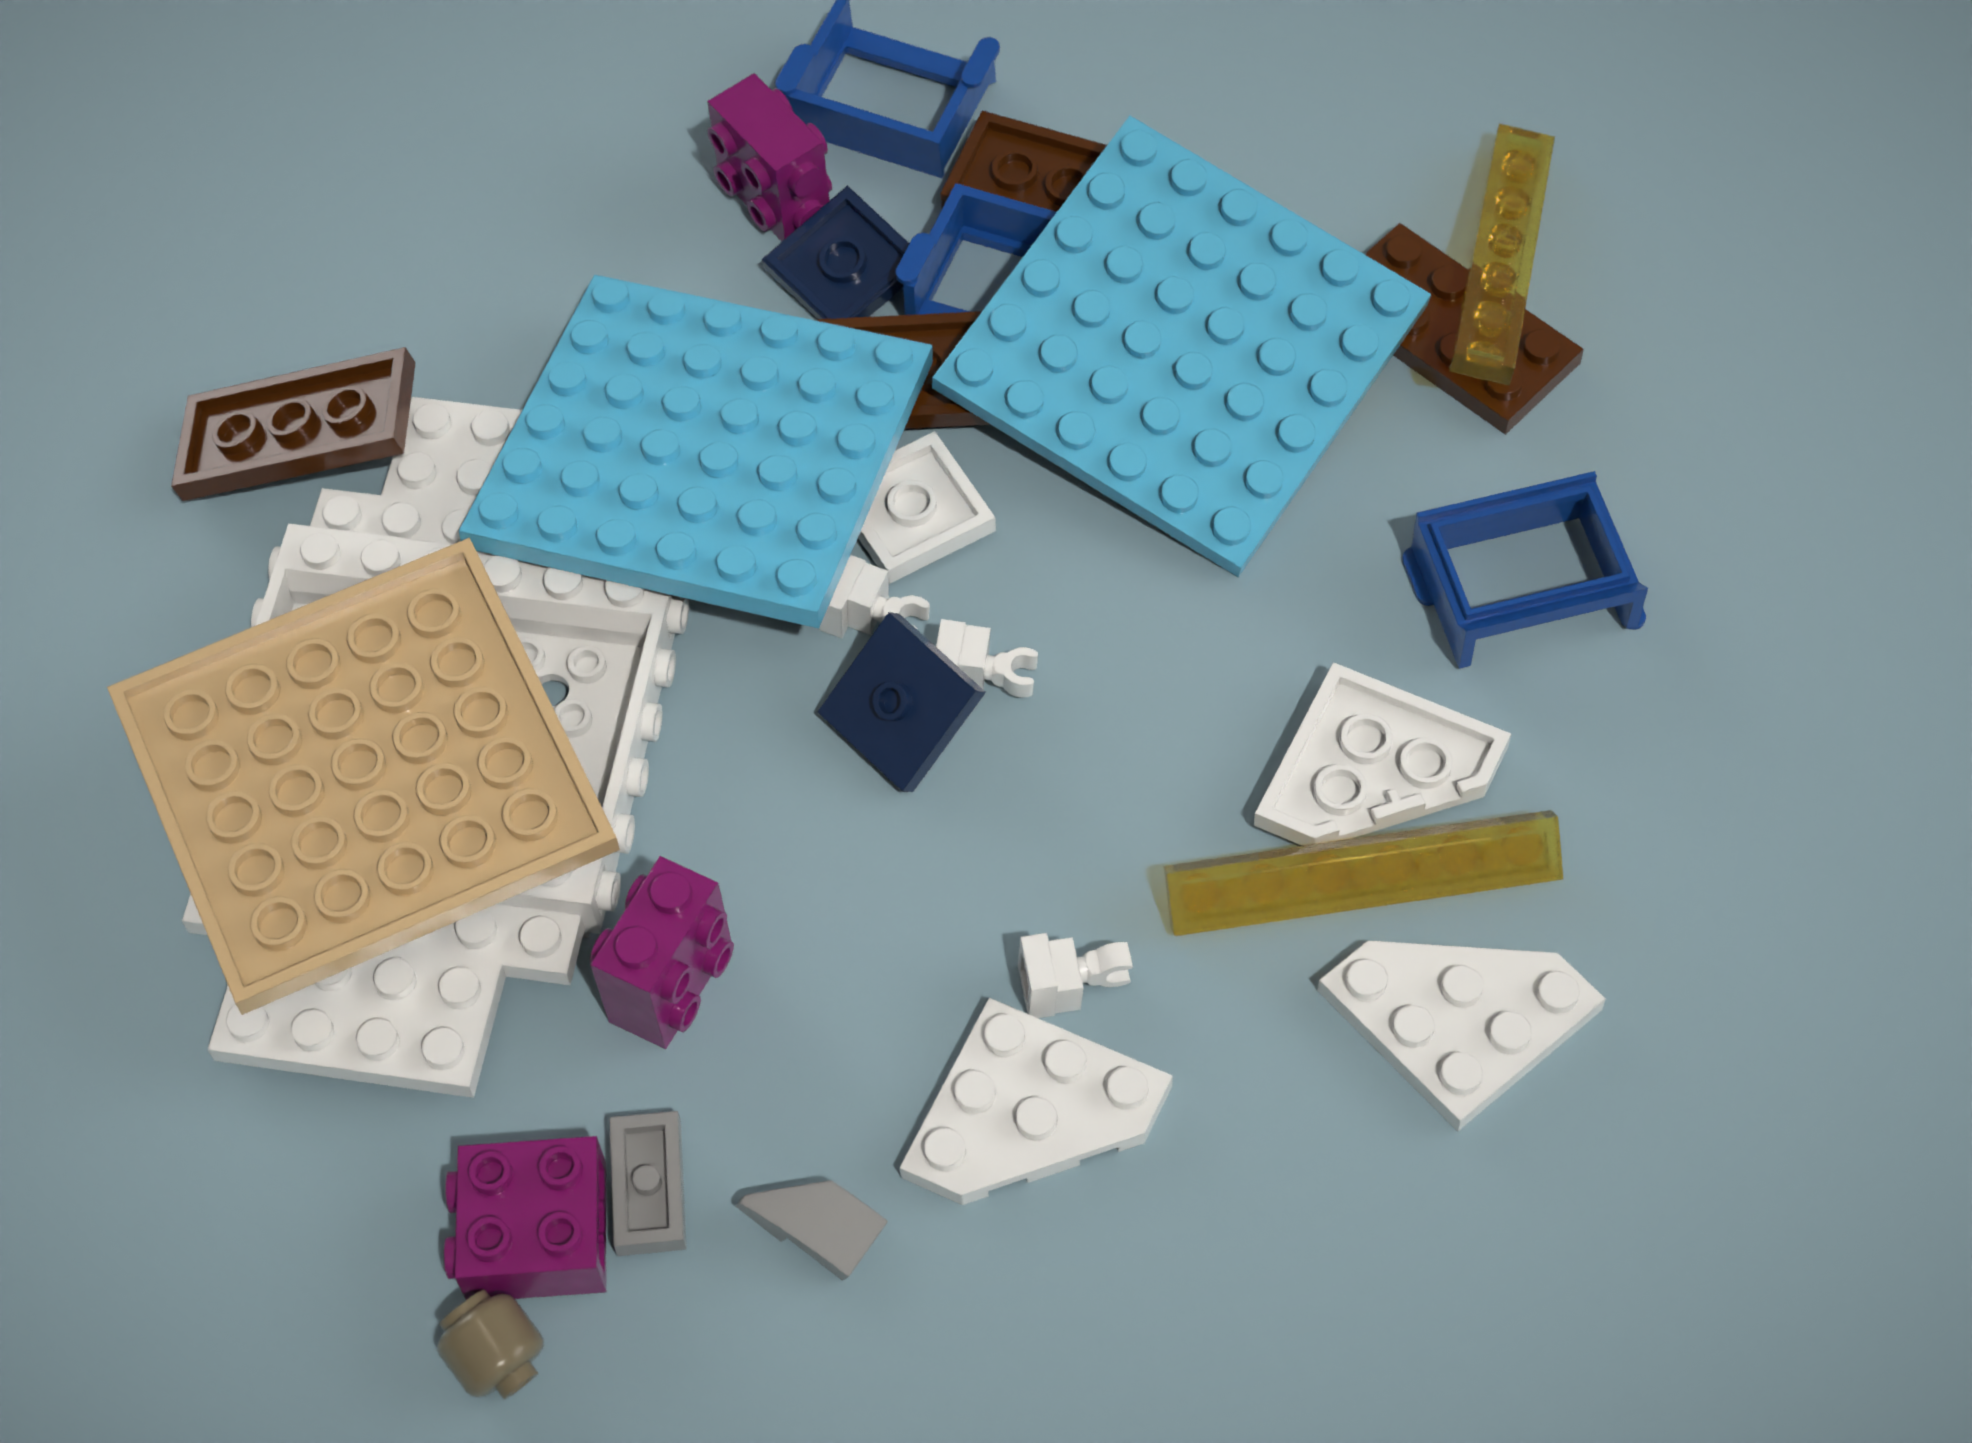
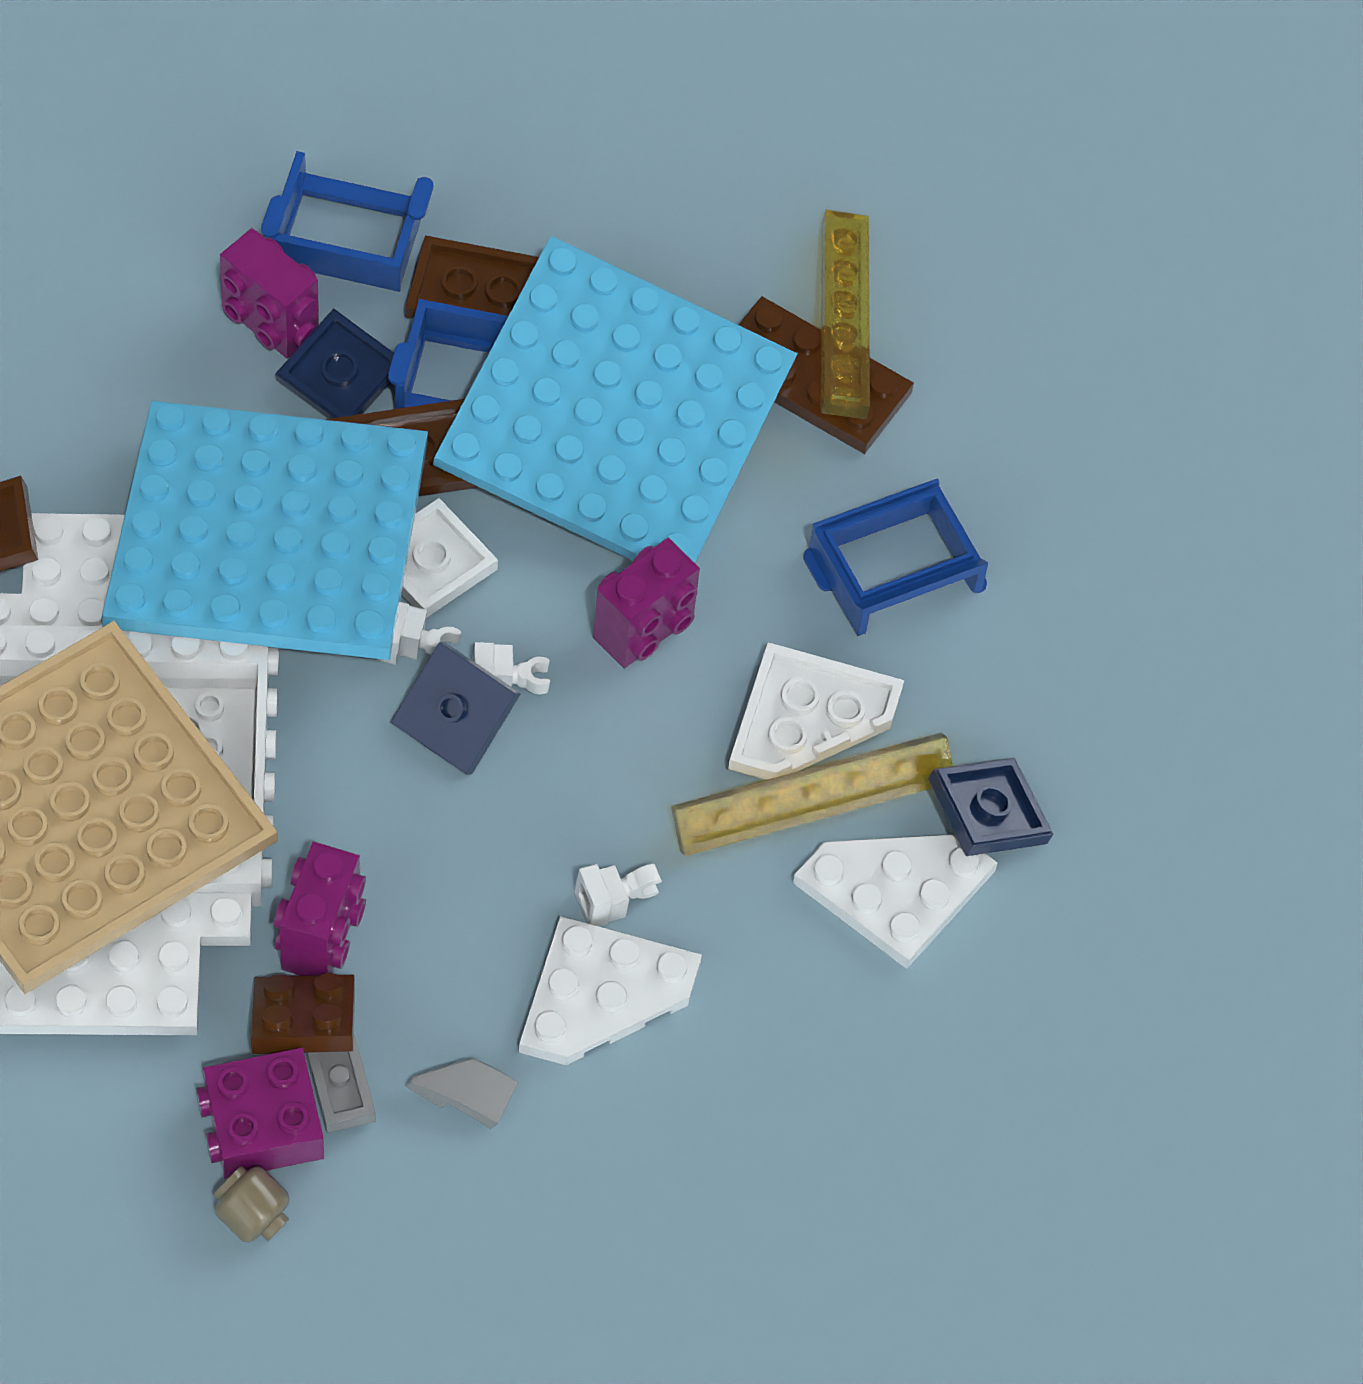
camera: 20 degrees left, 0 degrees up
none -> reddish brown plate [251,973,355,1054]
none -> magenta brick [593,537,700,669]
none -> dark blue plate [928,758,1053,856]

